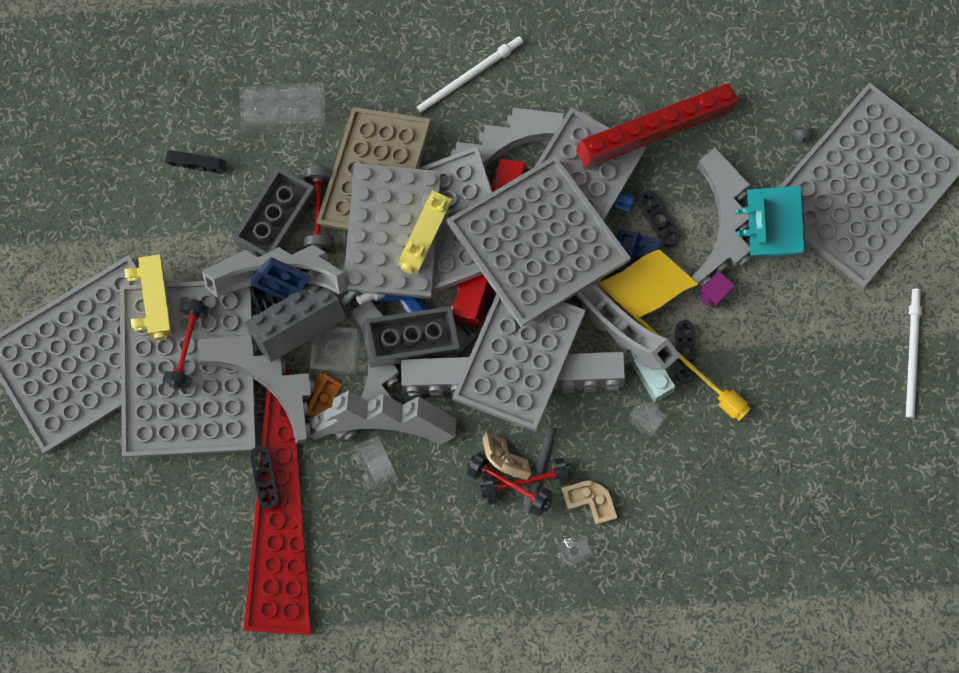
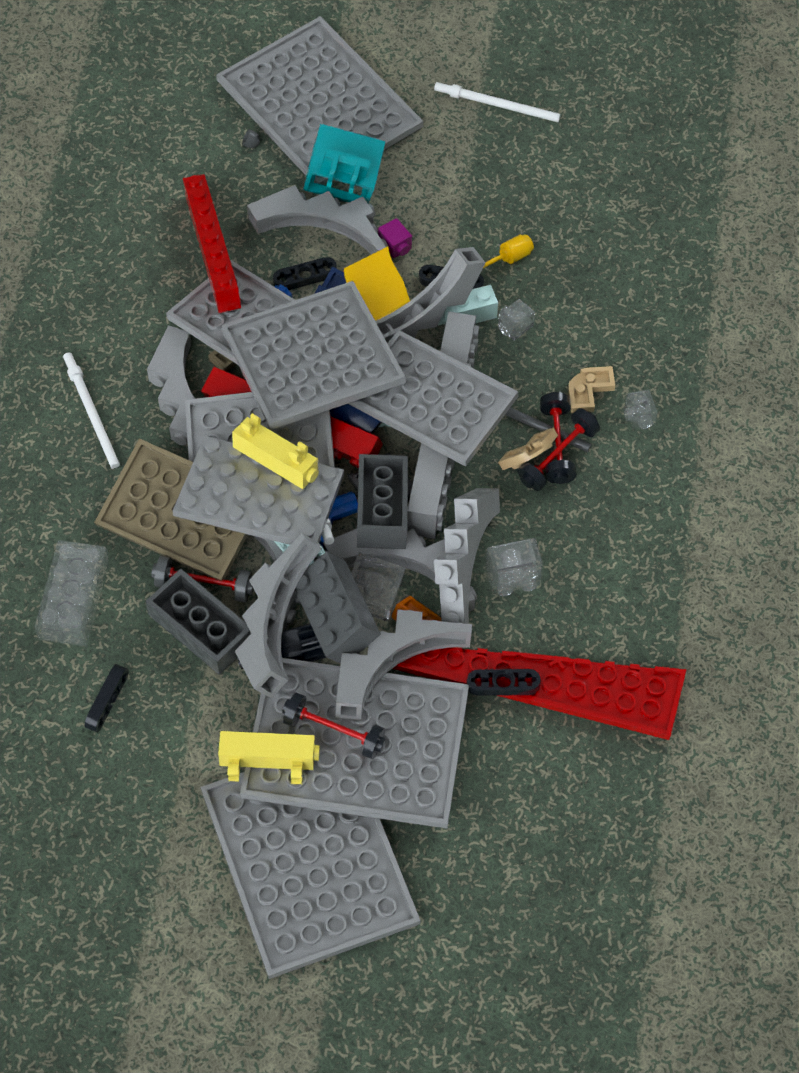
camera: 85 degrees left, 15 degrees down
dark blue slope [251,257,311,300] -> none

